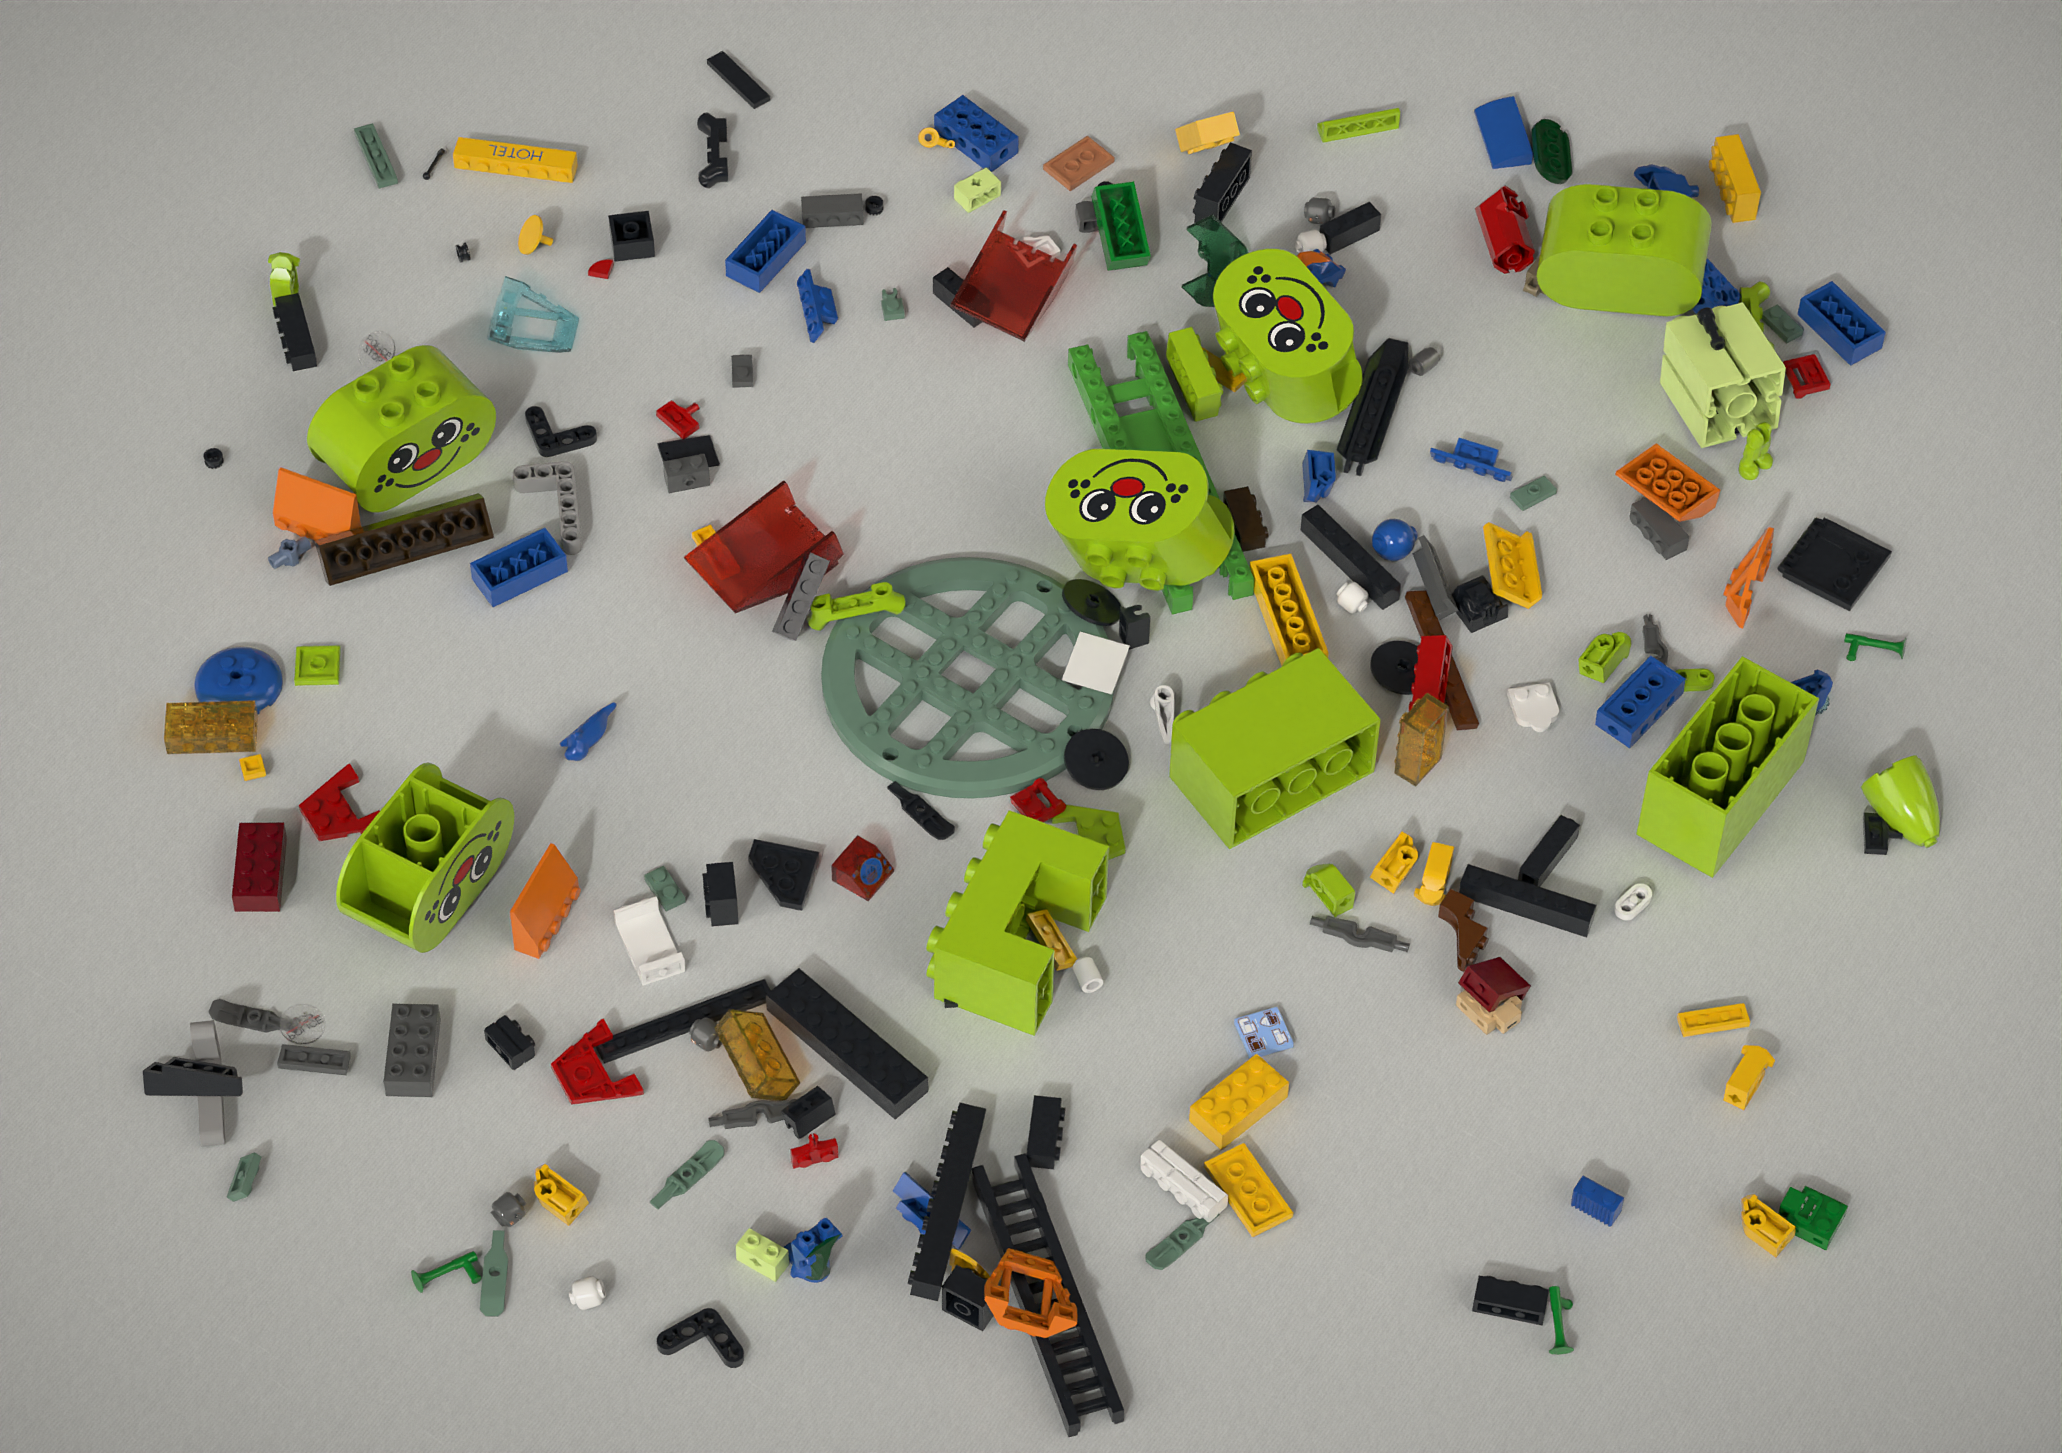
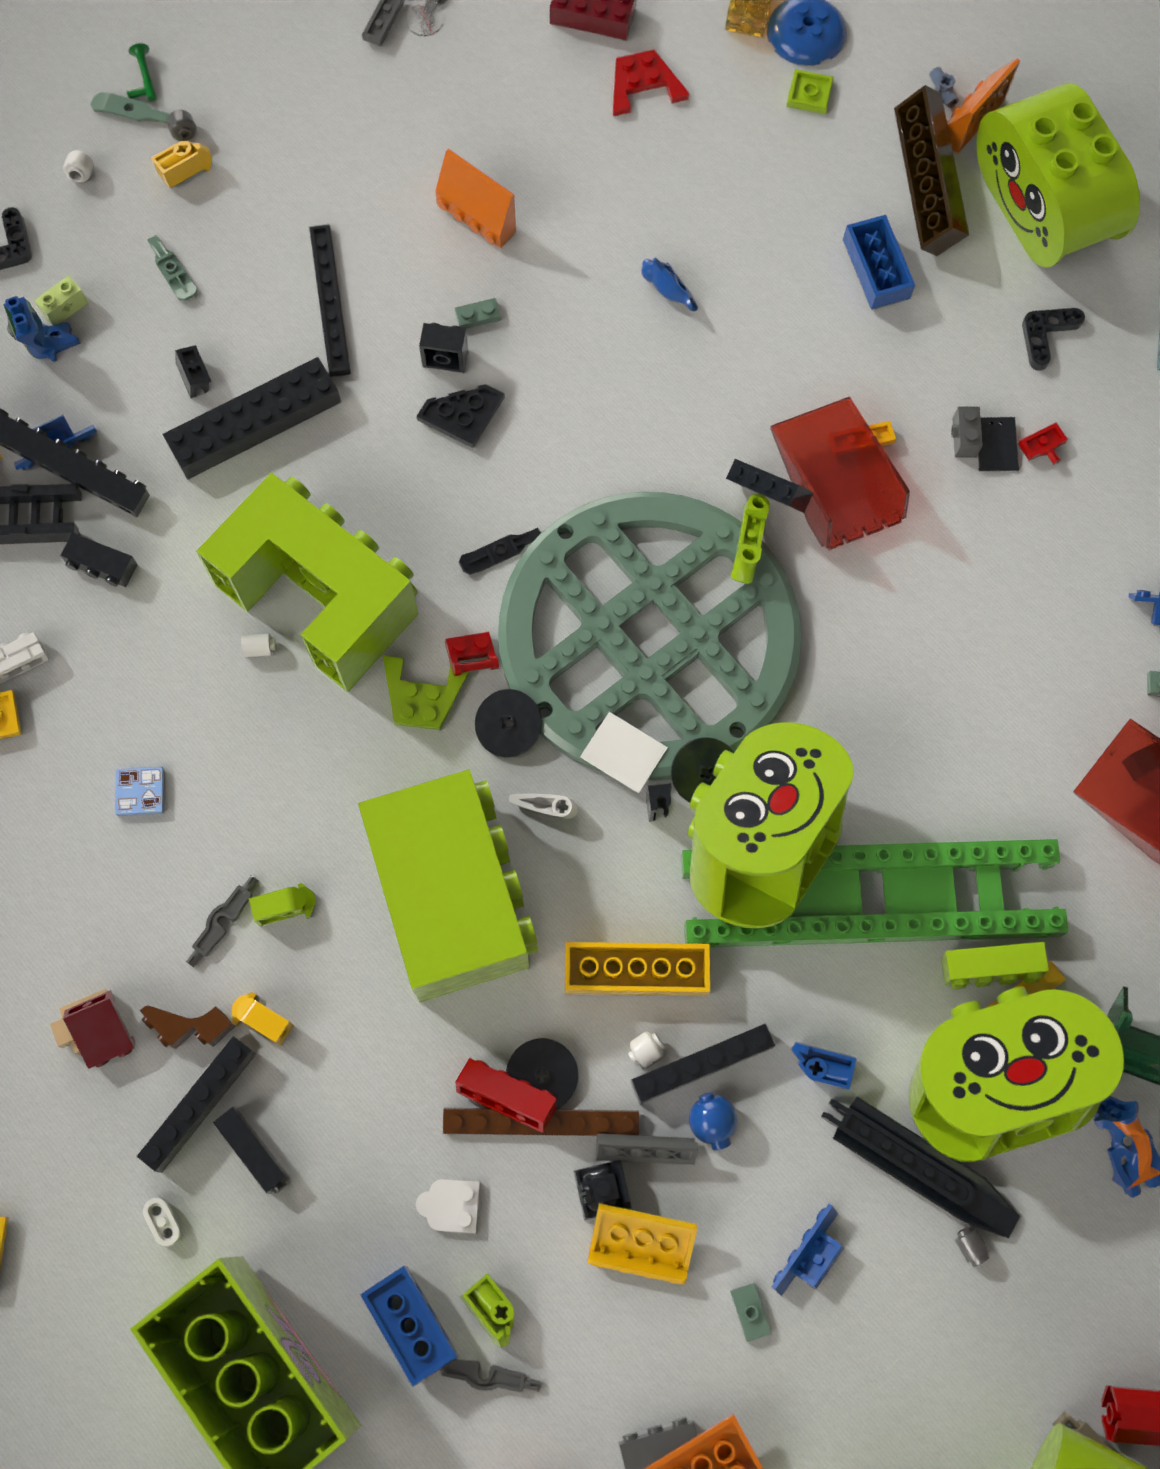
camera: 105 degrees right, 20 degrees up
black bush [203,448,224,469] -> none
yellow plate [239,754,266,781] -> none
lime brick [336,762,515,953] -> none
dark grey brick [383,1003,441,1097] -> none
black brick [484,1015,535,1070] -> none
light grey beam [513,462,582,555] -> none
red wing [551,1018,644,1105] -> none
white panel [614,897,685,986] -> none
dark grey head [689,1017,725,1052] -> none
dark grey piece [708,1099,796,1129] -> none
clear yellow brick [714,1010,800,1101] -> none
dark grey bracket [731,354,753,388] -> none
red plate [790,1133,838,1169] -> none
clear red slope [831,835,894,902] -> none
yellow plate [1025,909,1077,971] -> none
yellow brick [1189,1053,1289,1150] -> none
dark brown brick [1223,486,1269,552] -> none
yellow piece [1370,831,1418,894] -> none
clear yellow brick [1394,693,1449,787] -> none
lime plate [1675,668,1715,692] -> none

